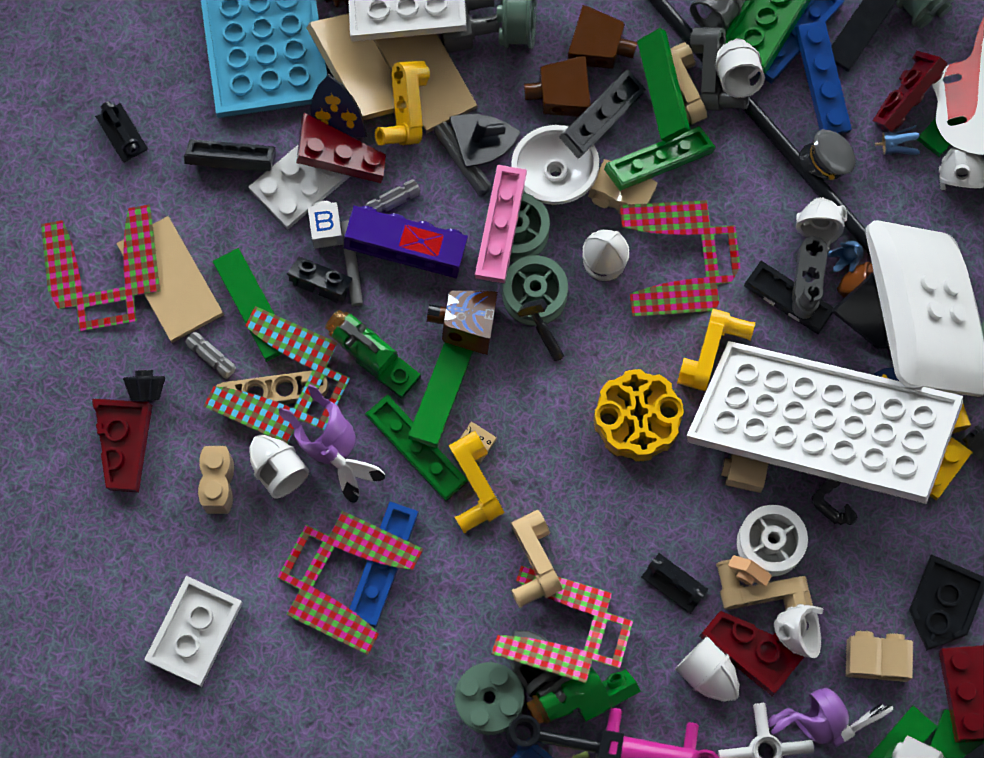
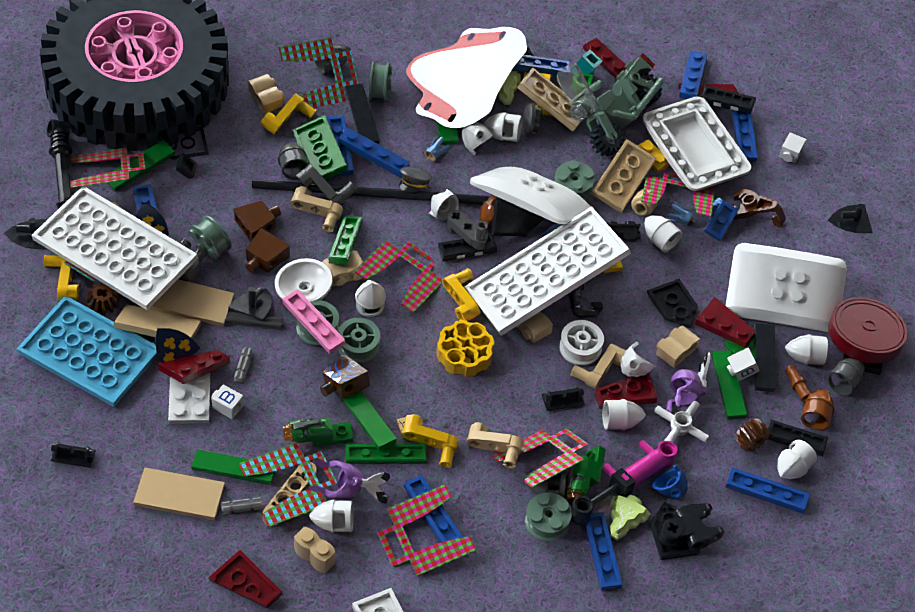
camera: 55 degrees left, 20 degrees down
piece [41,204,160,331] -> none
black piece [123,370,165,401] -> none
black plate [184,139,276,172] -> none
black hinge [287,256,353,303] -> none
light grey bar [340,221,363,307] -> none
dark purple brick [344,205,468,279] -> none
yellow beam [375,60,430,146] -> none
black piece [517,299,564,361] -> none
black tile [559,69,646,158] -> none
green tile [637,28,690,143] -> none
white helmet [715,38,765,98] -> none
light nougat plate [727,555,772,586] -> none
flat silver piece [827,241,863,272] -> none
dark red wing [873,51,948,132] -> none

